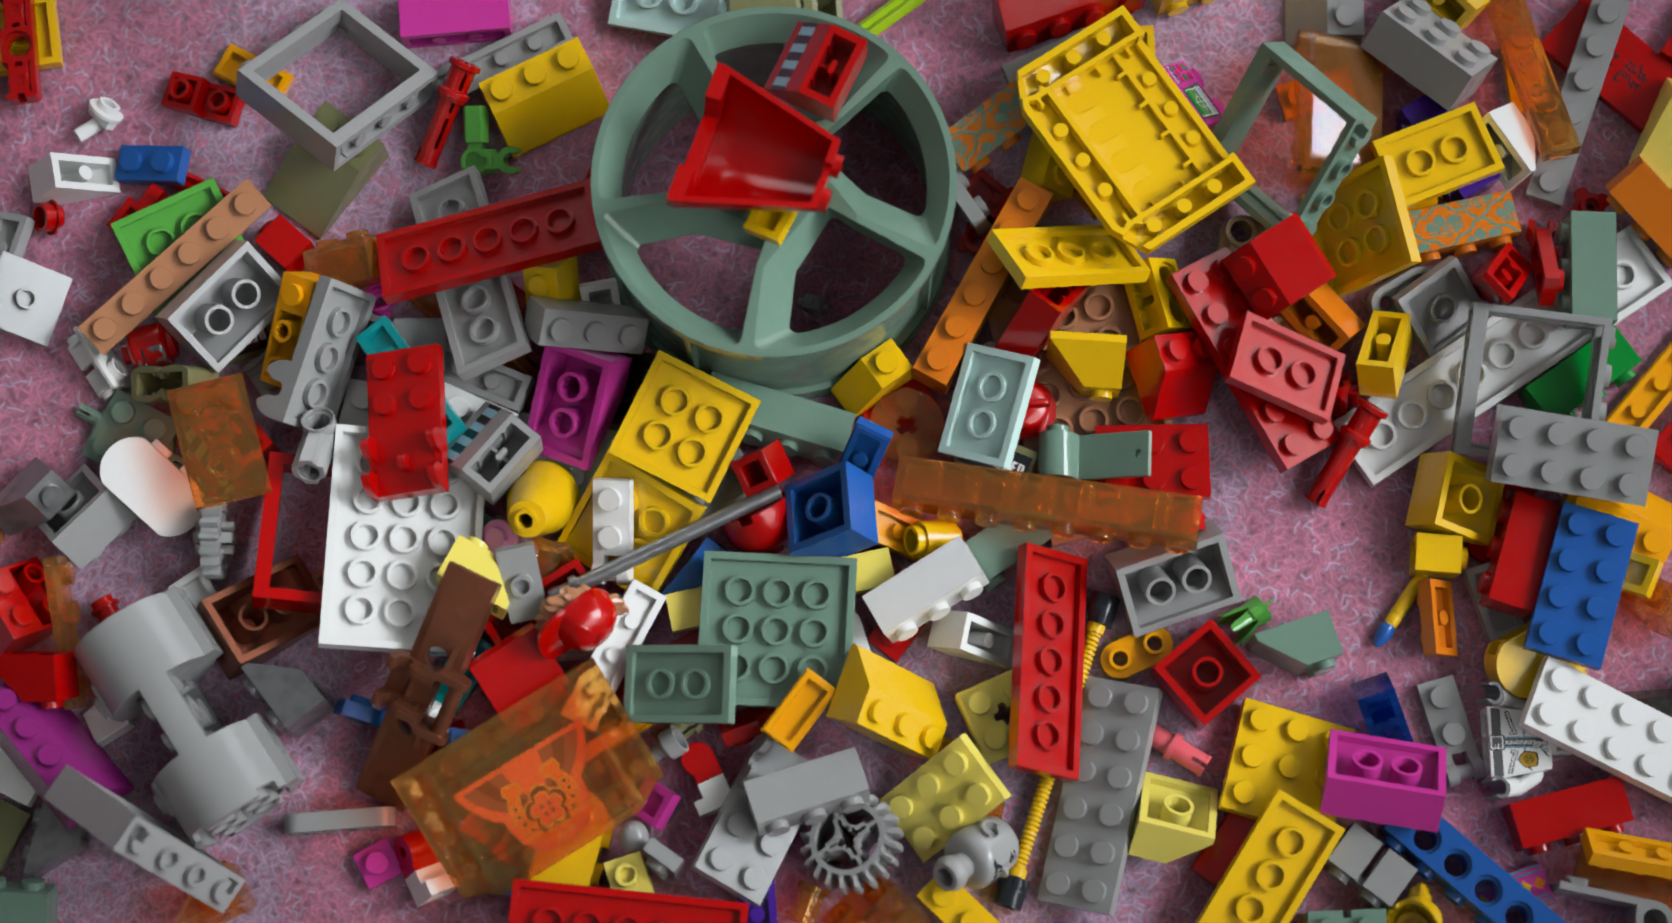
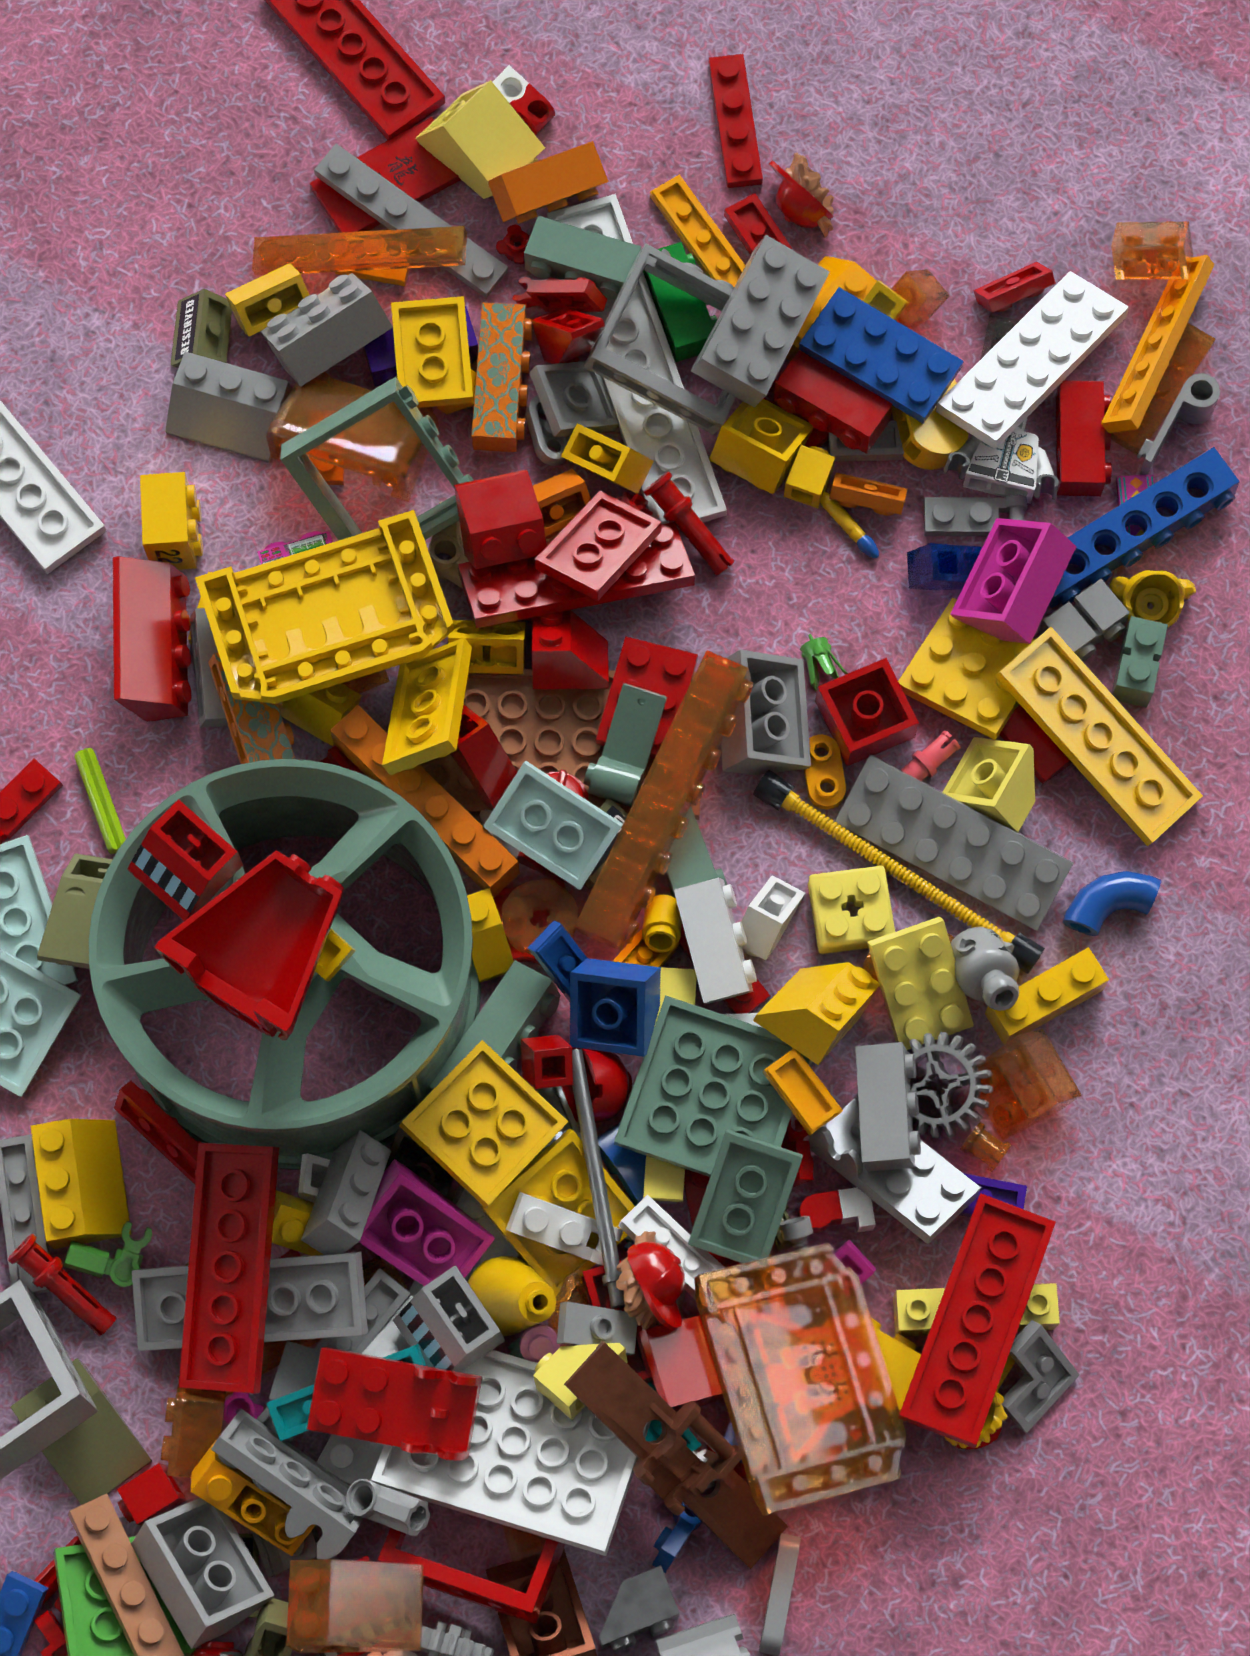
camera: 75 degrees left, 5 degrees down
dark pink plate [352,837,402,891] -> none
leg [394,827,461,907] -> none
light grey plate [618,821,686,881] -> none
red plate [1008,542,1088,783] -> none
yellow slope [1045,331,1127,402] -> none
sand green slope [1246,610,1344,679] -> none
yellow plate [1301,155,1421,298] -> none
slope [1482,102,1536,191] -> none

